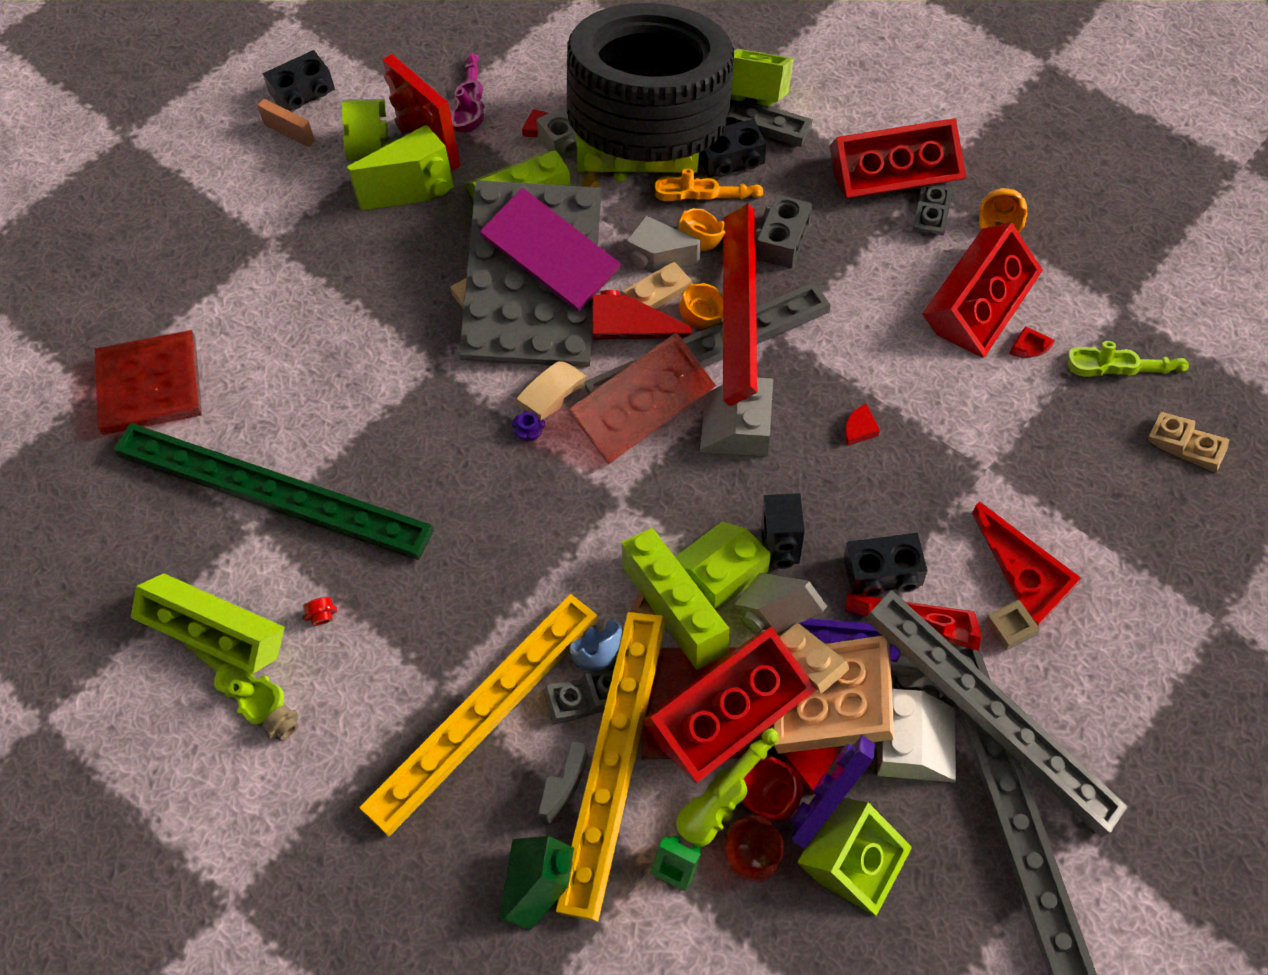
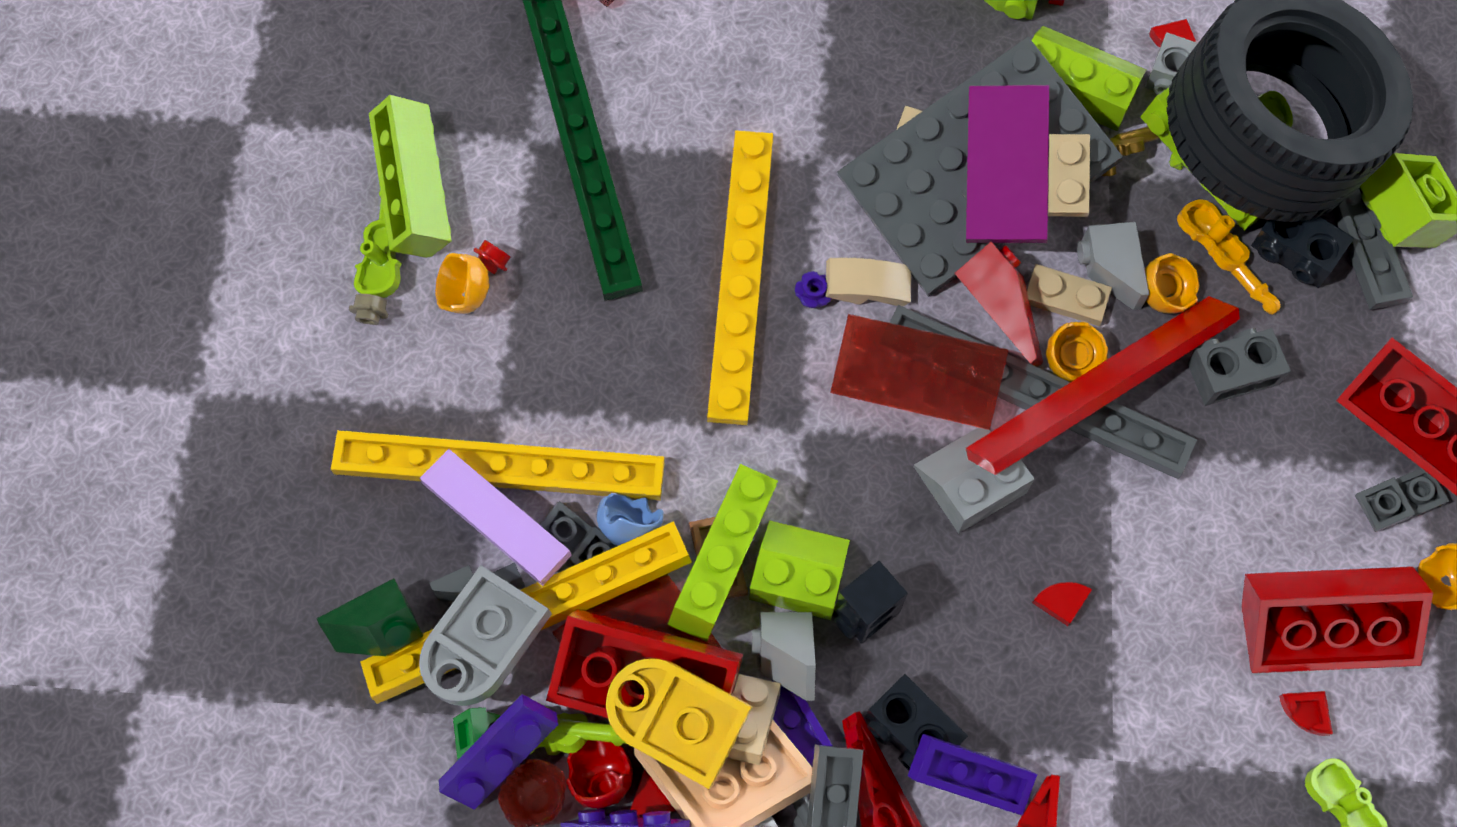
camera: 50 degrees right, 10 degrees up
none -> light grey plate [419,565,552,706]
none -> lavender tile [420,449,572,586]
none -> light orange hair [435,253,490,314]
none -> dark purple plate [438,694,559,810]
none -> yellow plate [606,659,753,789]
none -> yellow plate [707,130,773,425]
none -> dark purple plate [907,734,1038,816]
none -> tan plate [1048,134,1090,217]

